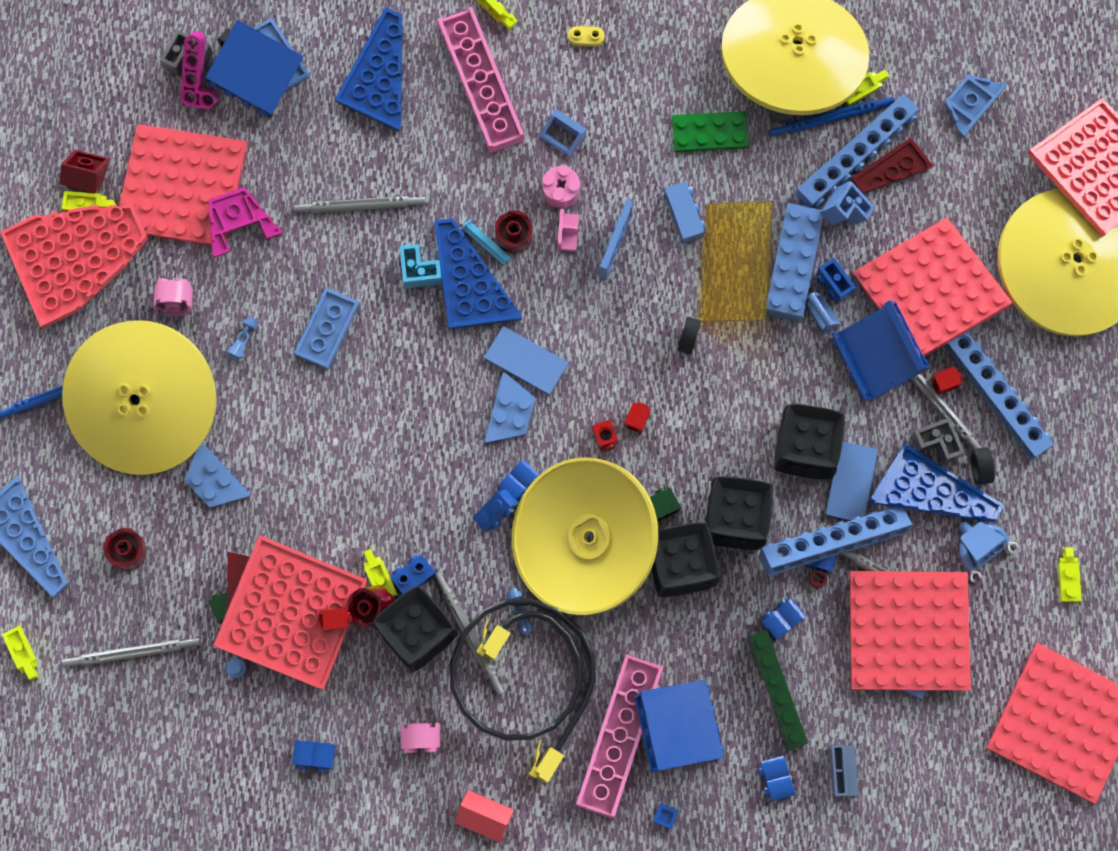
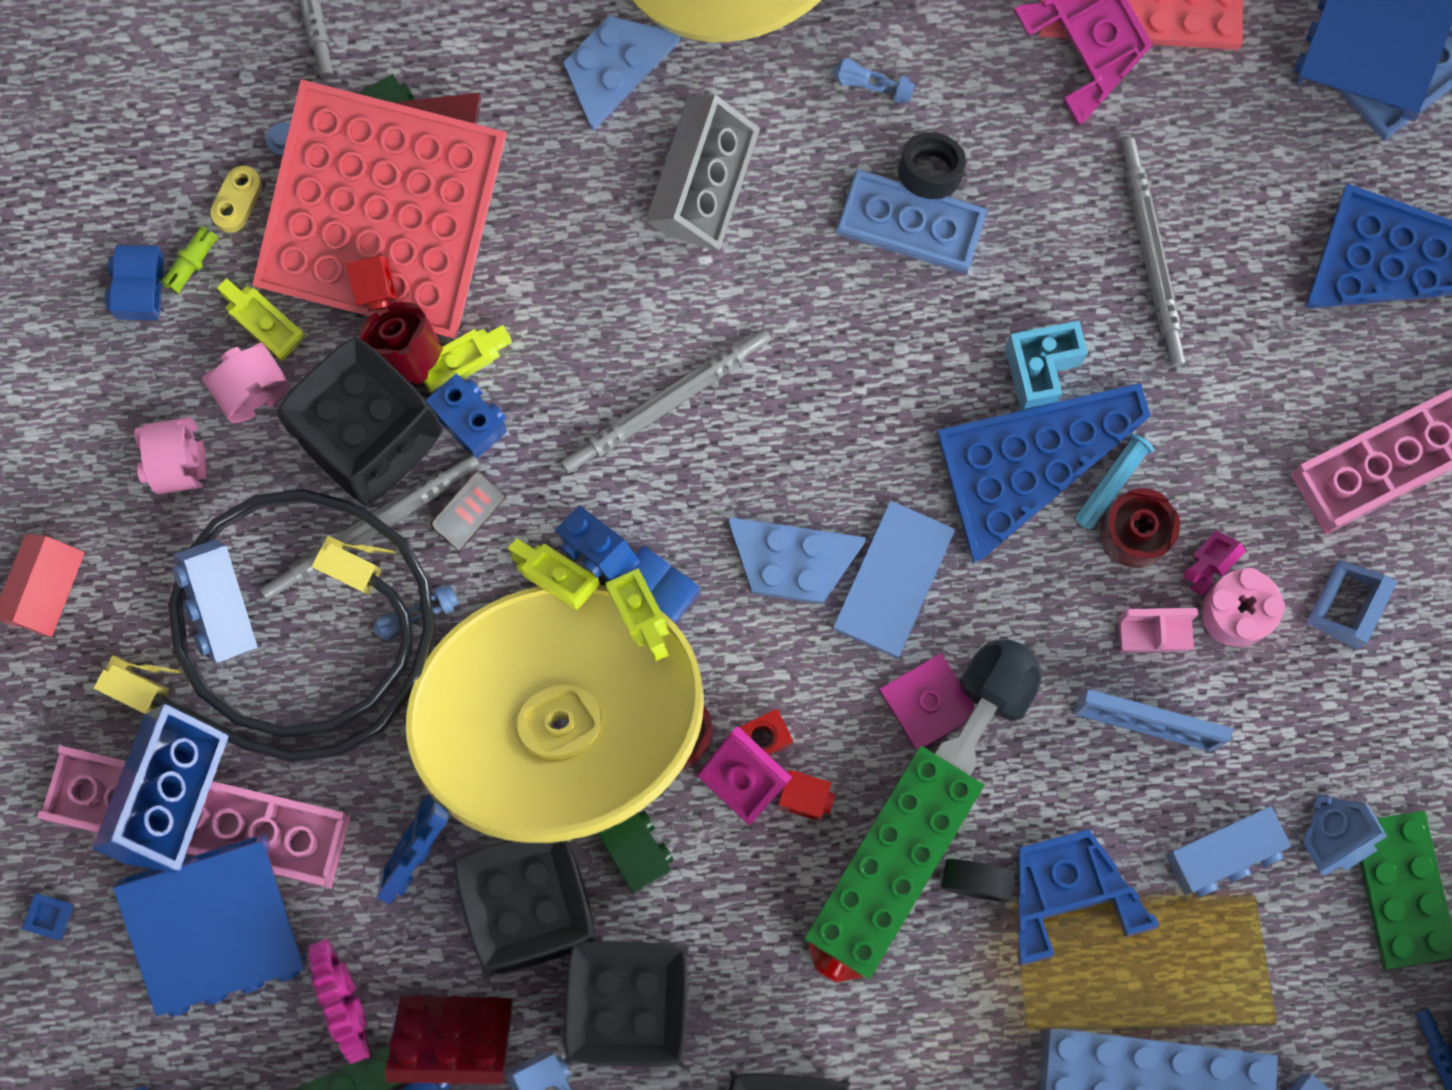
camera: 80 degrees right, 0 degrees up
none -> blue slope [92,704,229,873]
none -> lime pin [160,225,219,295]
none -> brick [172,540,257,663]
none -> bright pink brick [202,343,290,423]
none -> light yellow plate [211,166,262,233]
none -> neon yellow hinge [217,278,306,362]
none -> dark pink gear [308,939,370,1064]
none -> blue wing [377,794,449,905]
none -> dark red plate [385,995,513,1084]
none -> slope [430,471,506,552]
none -> neon yellow hinge [507,538,600,610]
none -> light grey axle [560,329,772,473]
none -> neon yellow hinge [605,568,669,661]
none -> light grey slope [645,94,760,251]
none -> dark pink plate [696,727,792,826]
none -> green piece [802,640,1042,983]
none -> dark pink plate [879,653,975,751]
none -> black tyre [898,132,967,199]
none -> blue wing [1017,829,1159,966]
none -> dark pink plate [1183,531,1246,595]
none -> medium blue plate [1303,794,1387,876]

